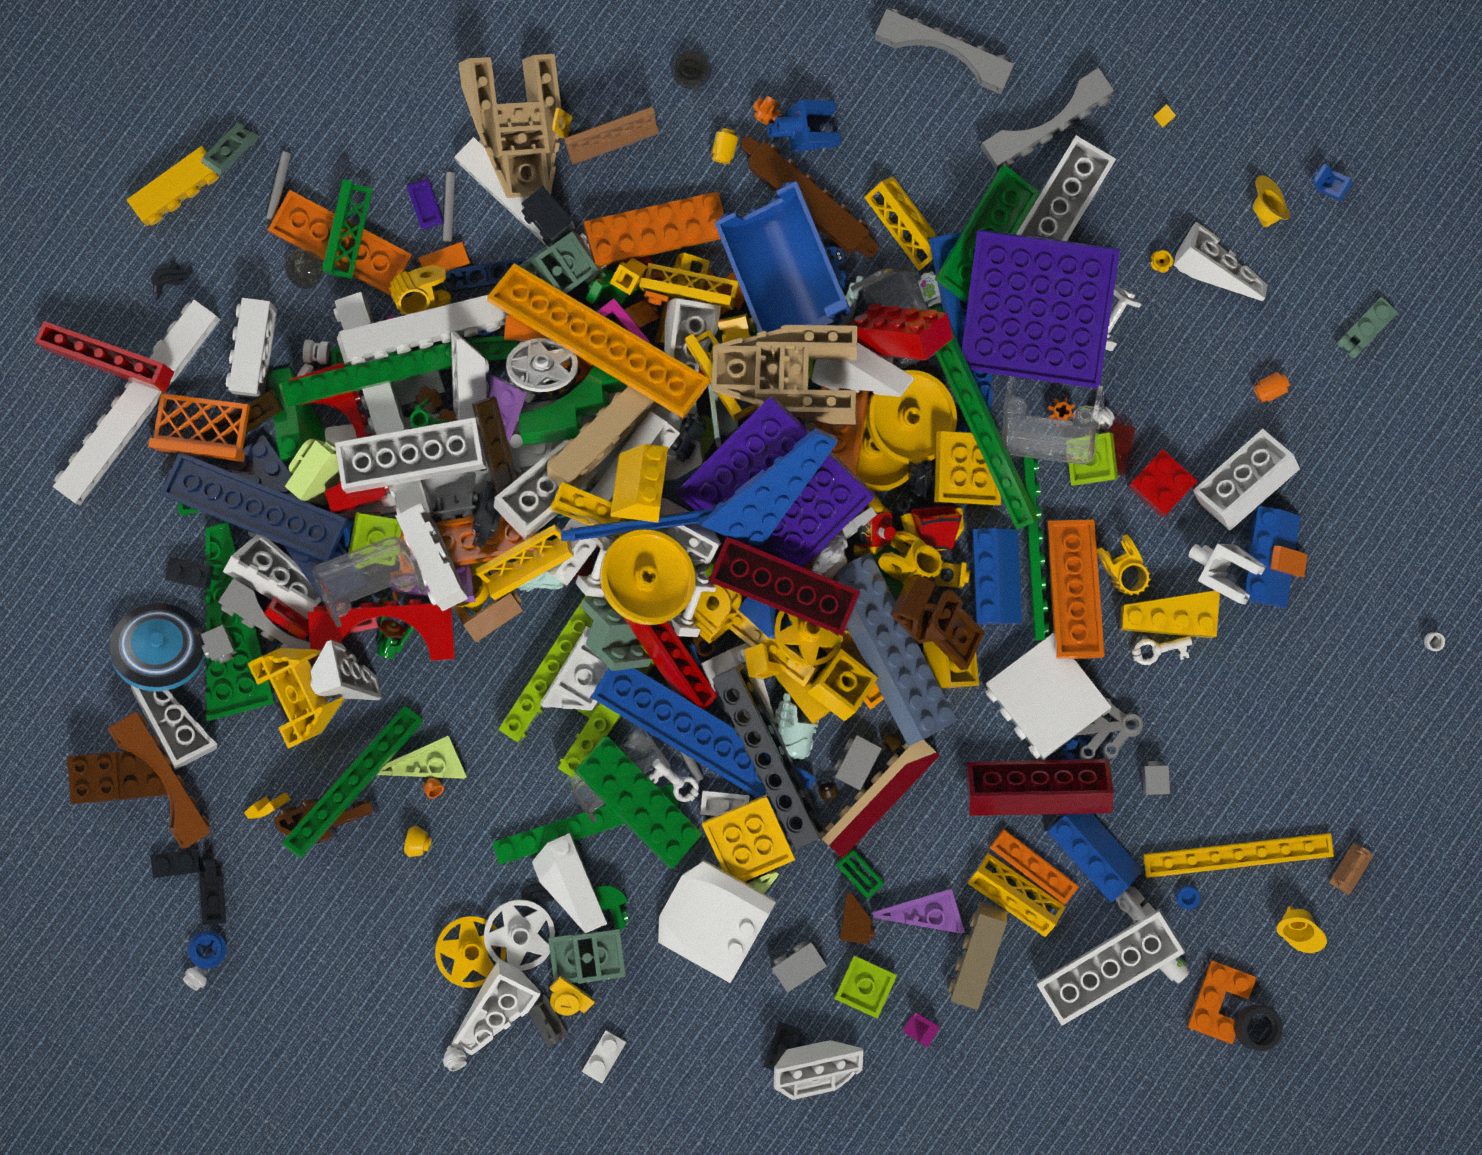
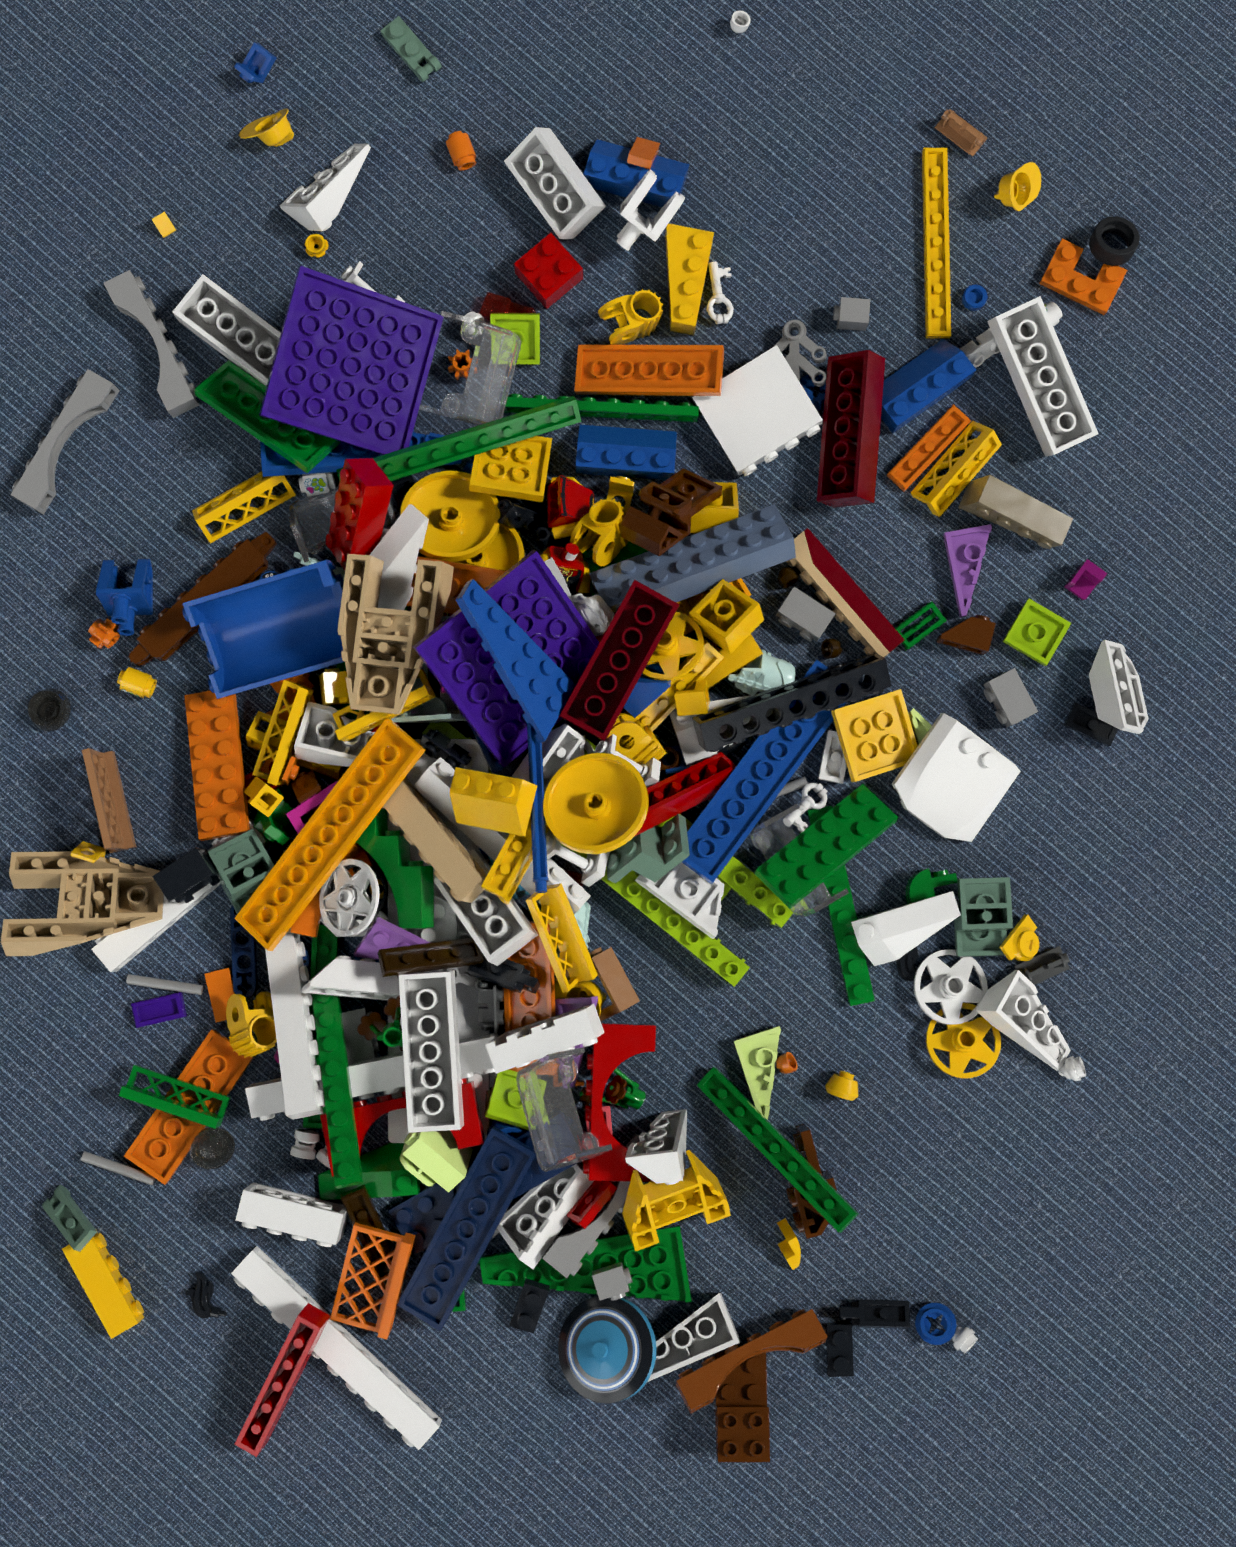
camera: 90 degrees left, 0 degrees up
white plate [582,1030,626,1083] -> none

